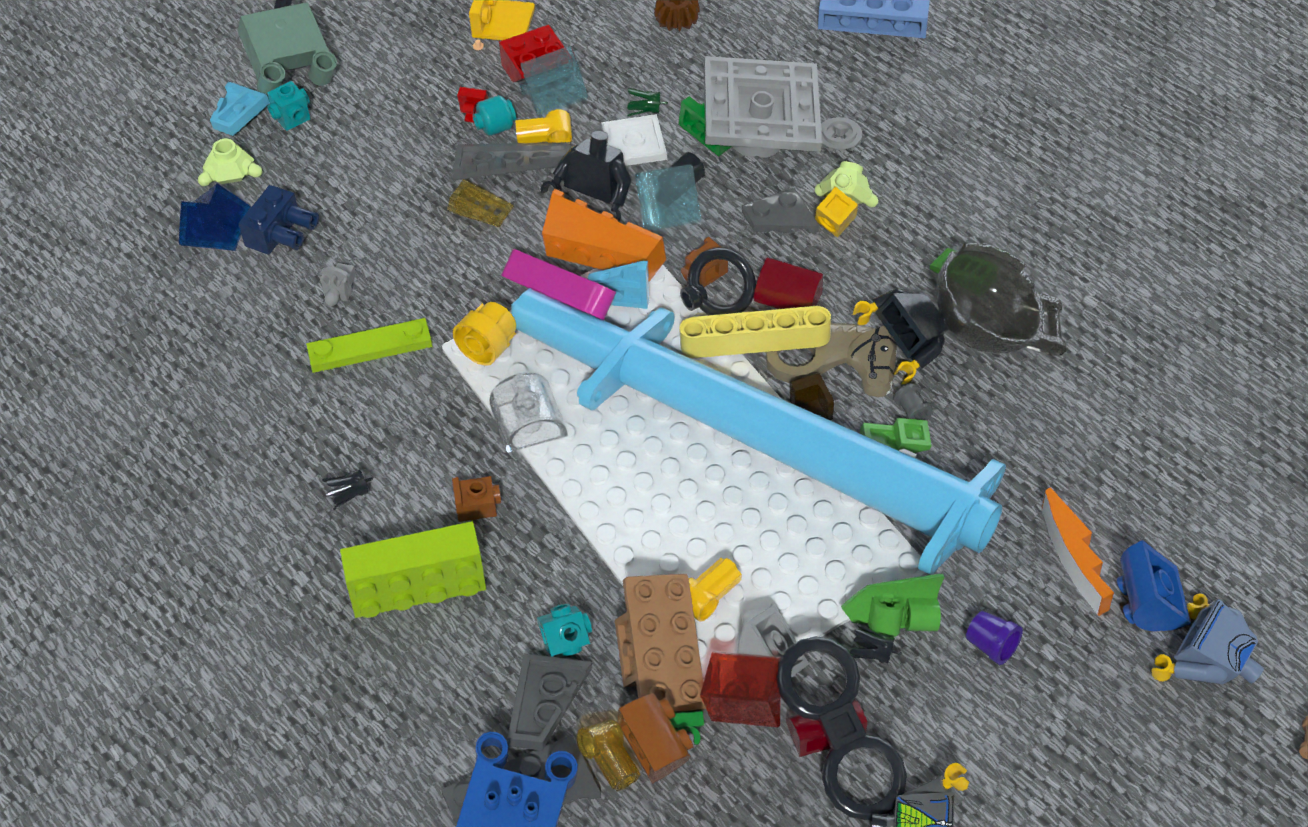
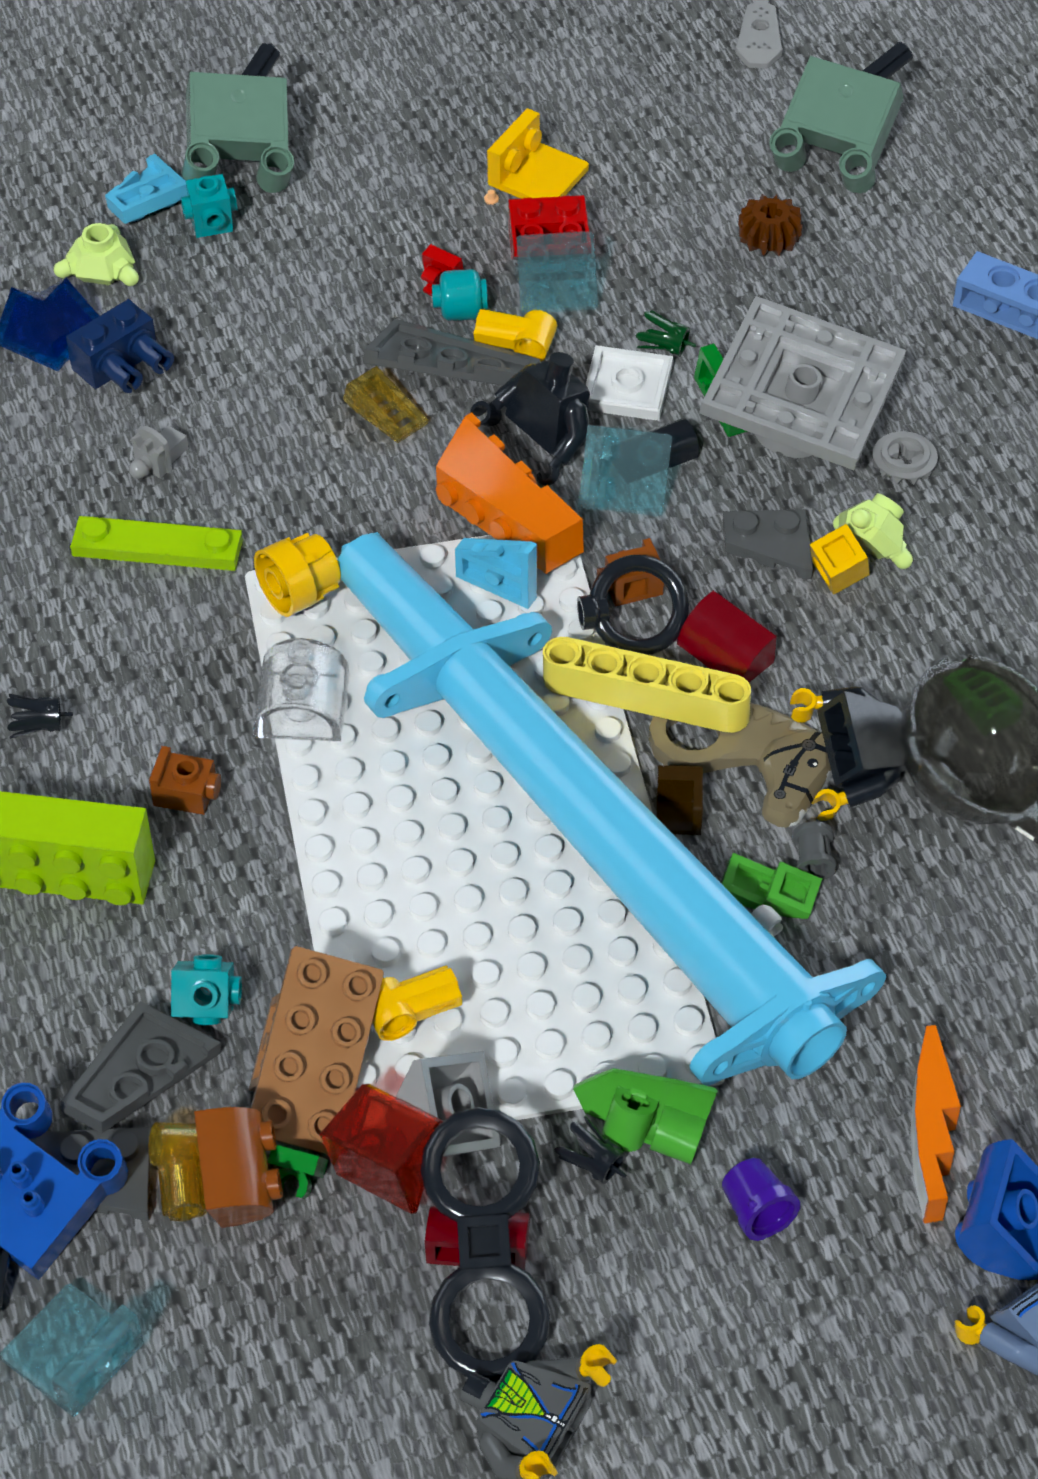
camera: 20 degrees right, 0 degrees up
dark pink beam [501,249,616,320] -> none

